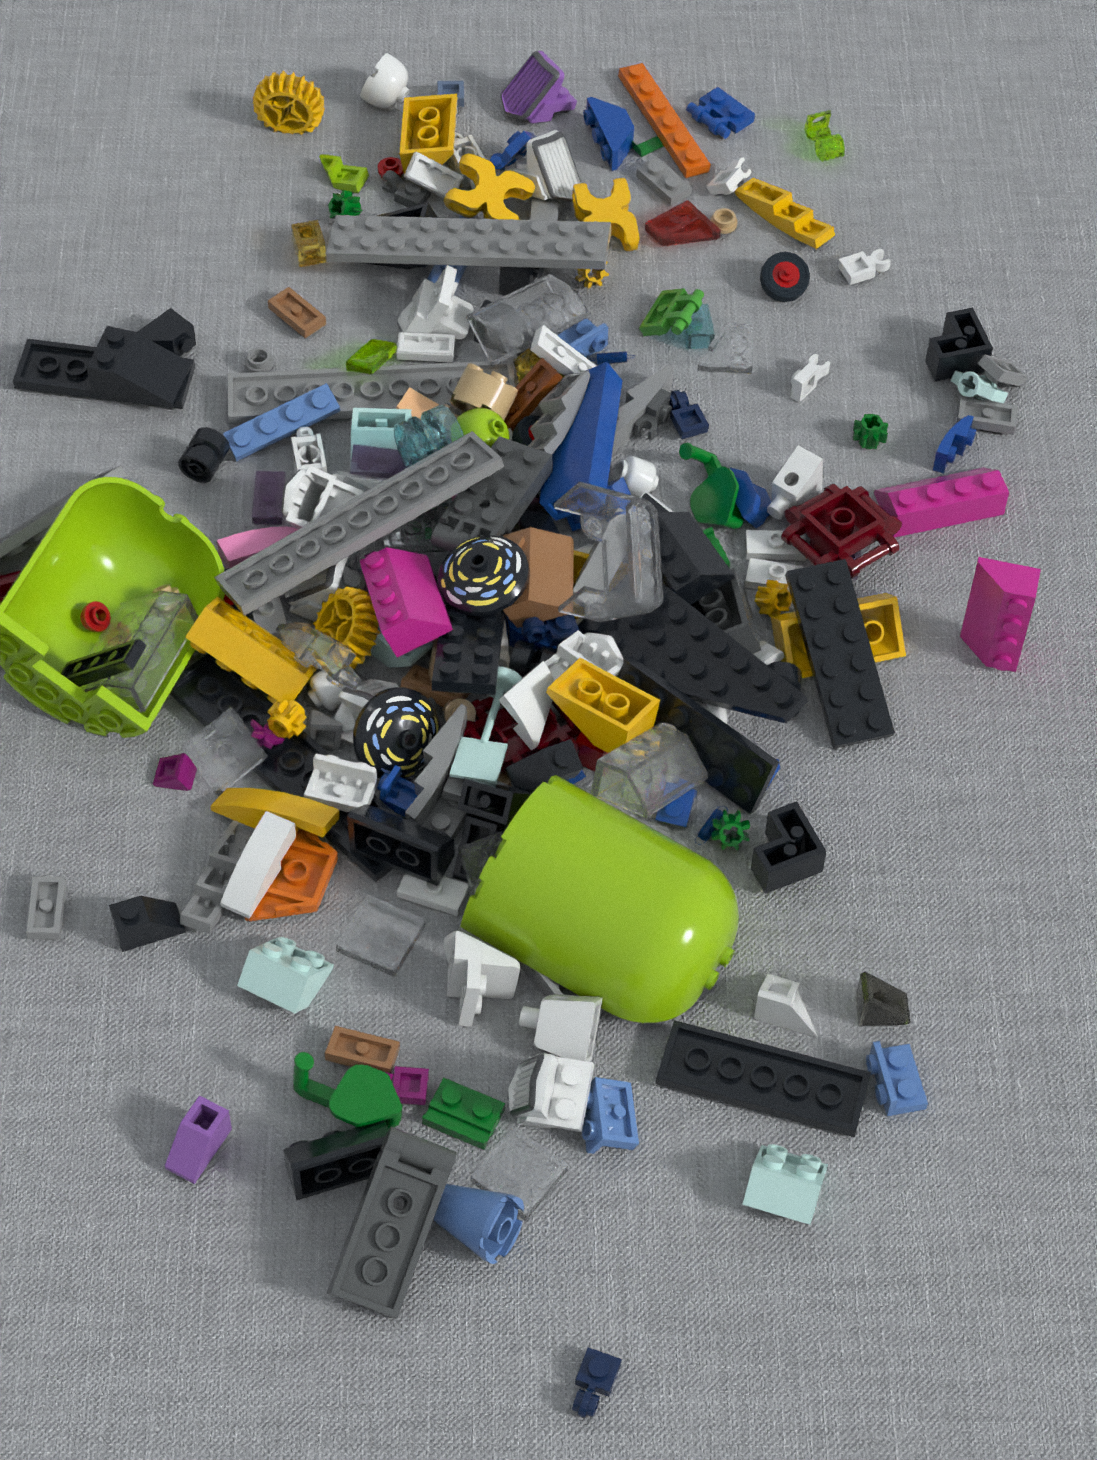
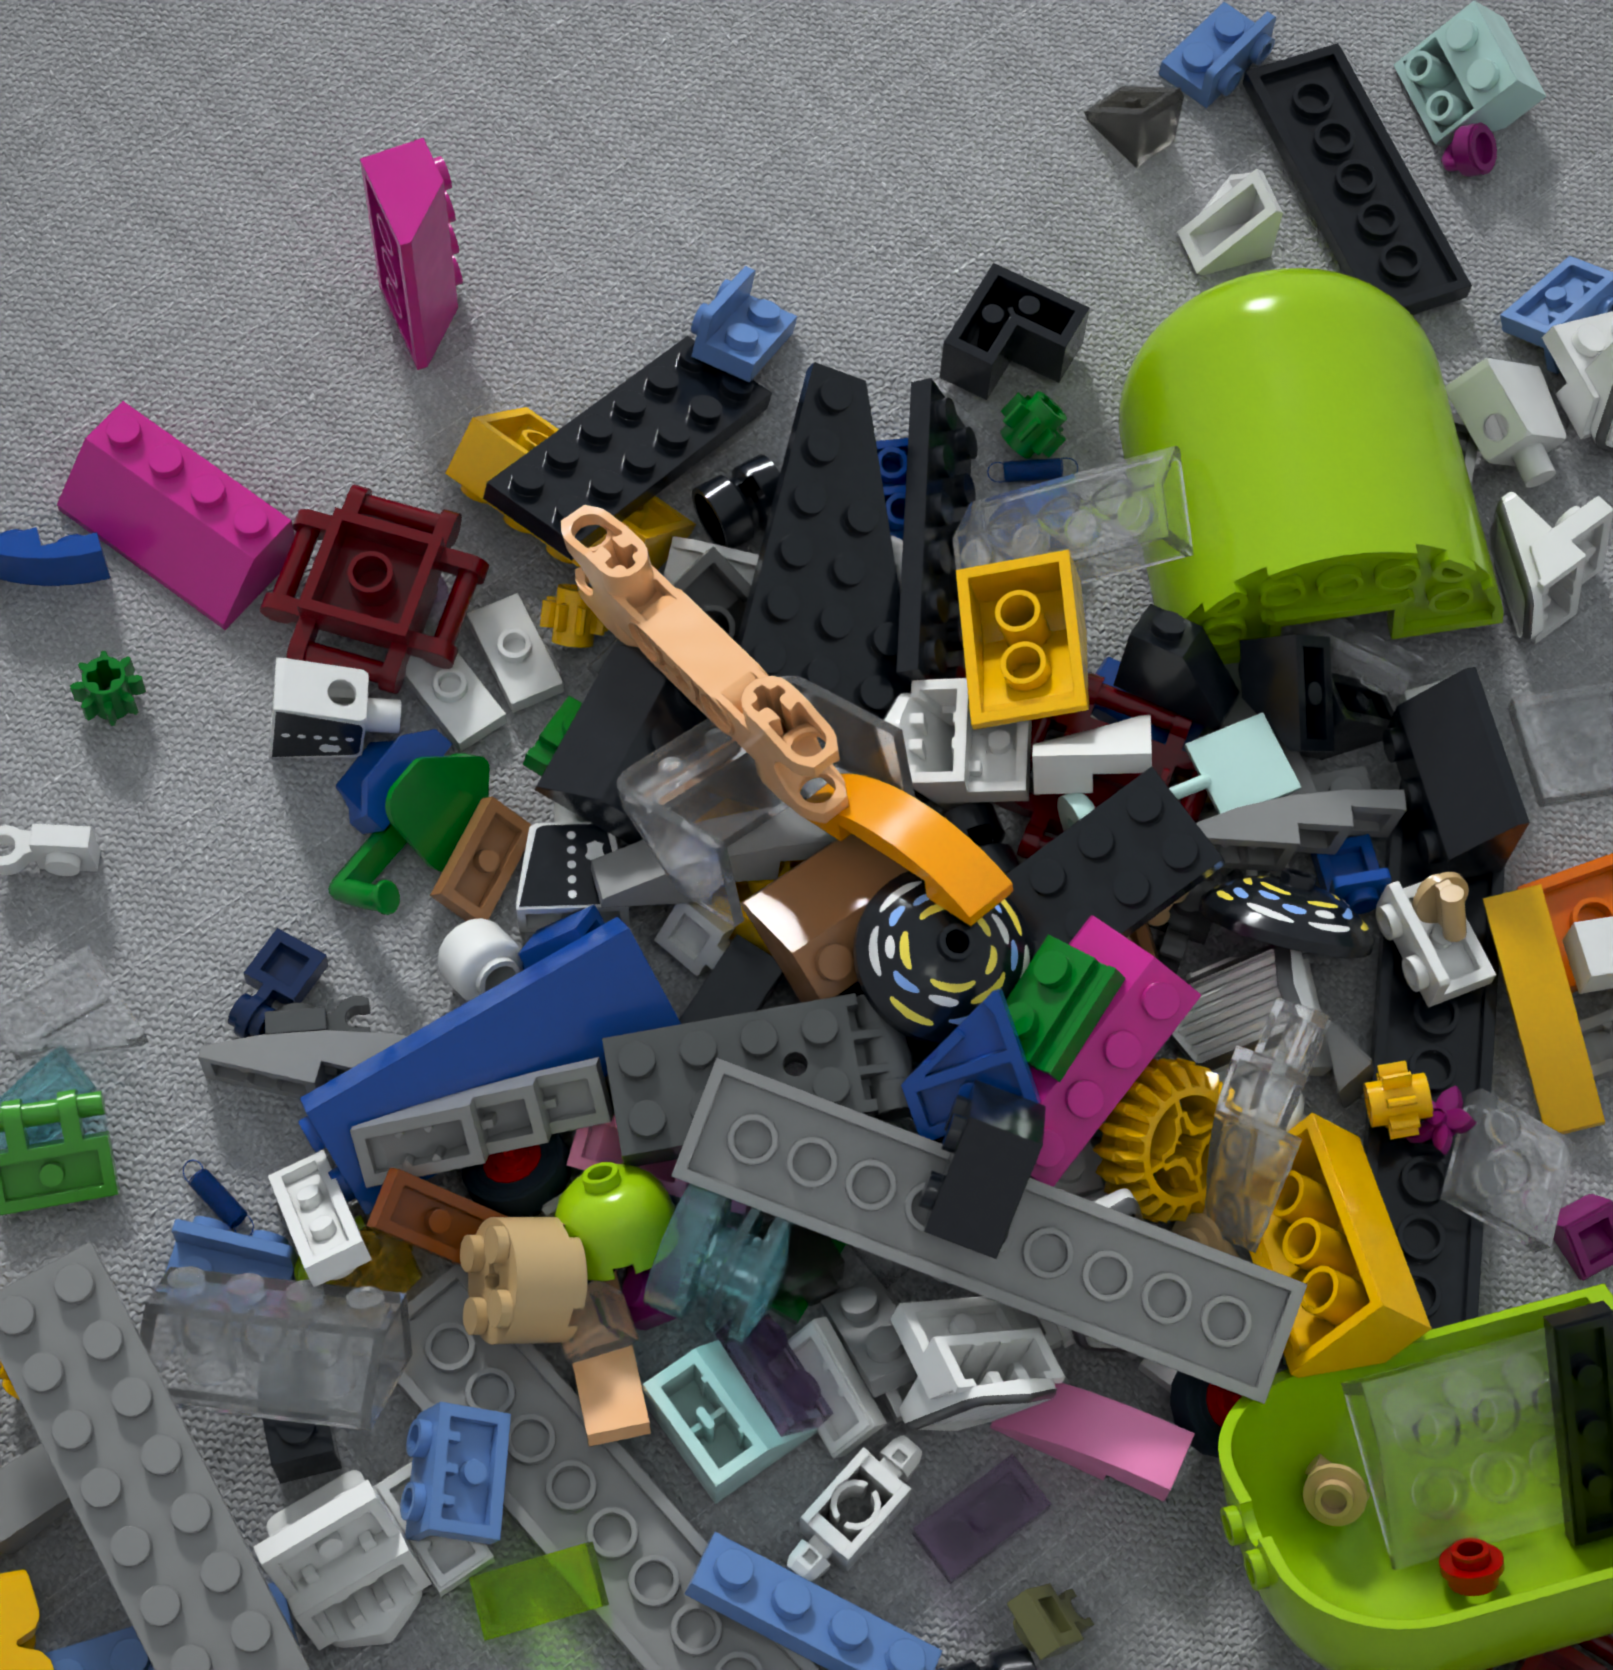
camera: 130 degrees left, 10 degrees up
none -> medium blue bracket [400,1402,511,1545]
none -> medium nougat plate [430,796,531,921]
none -> light nougat piece [561,505,849,823]
none -> medium blue bracket [691,266,797,382]
none -> light orange slope [806,774,1013,926]
none -> blue wing [901,988,1041,1140]
none -> black brick [918,1079,1046,1259]
none -> green plate [1006,934,1126,1082]
none -> olive plate [1006,1583,1094,1660]
none -> tan plate [1412,872,1469,942]
none -> magenta tile [1441,122,1497,177]

